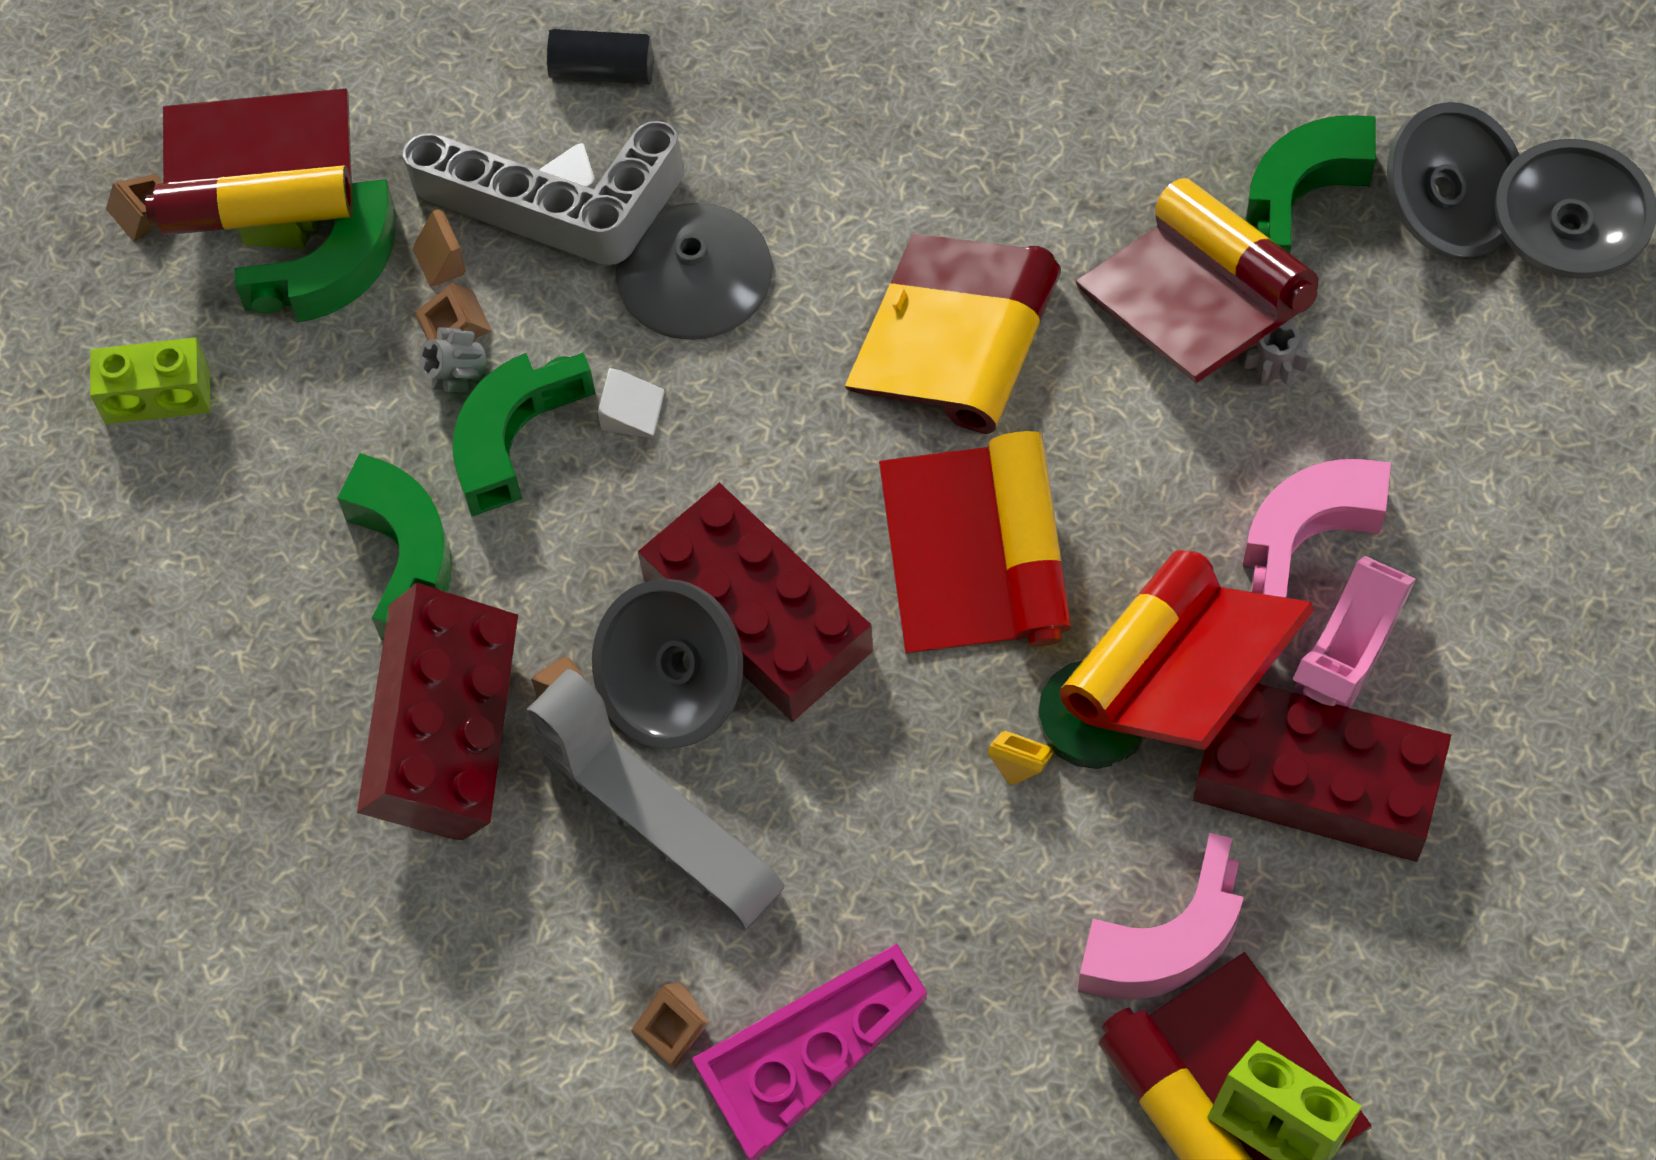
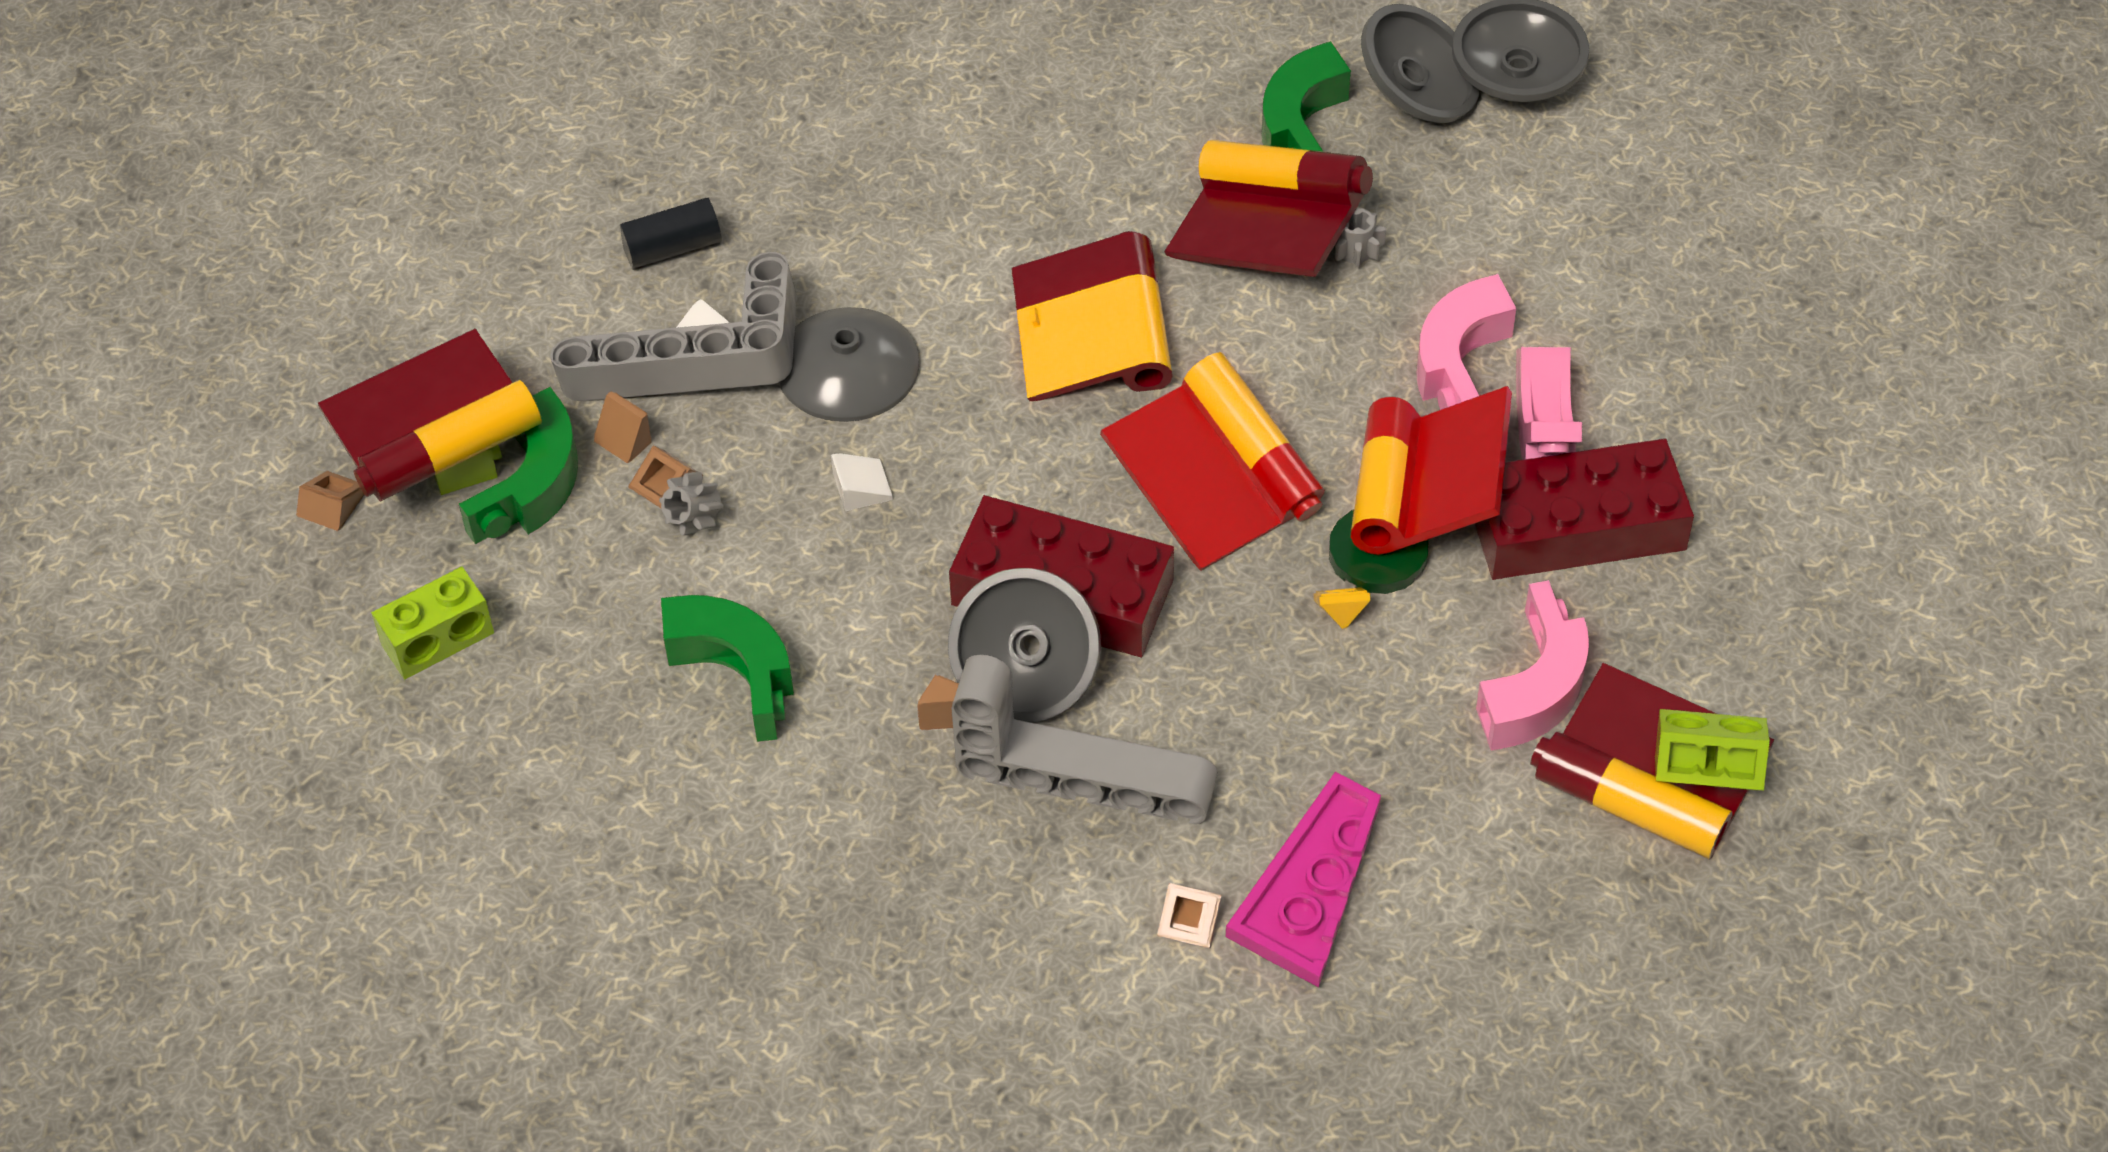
camera: 30 degrees left, 10 degrees down
dark red brick [357,583,518,840] -> none
green arch [453,352,596,517] -> none

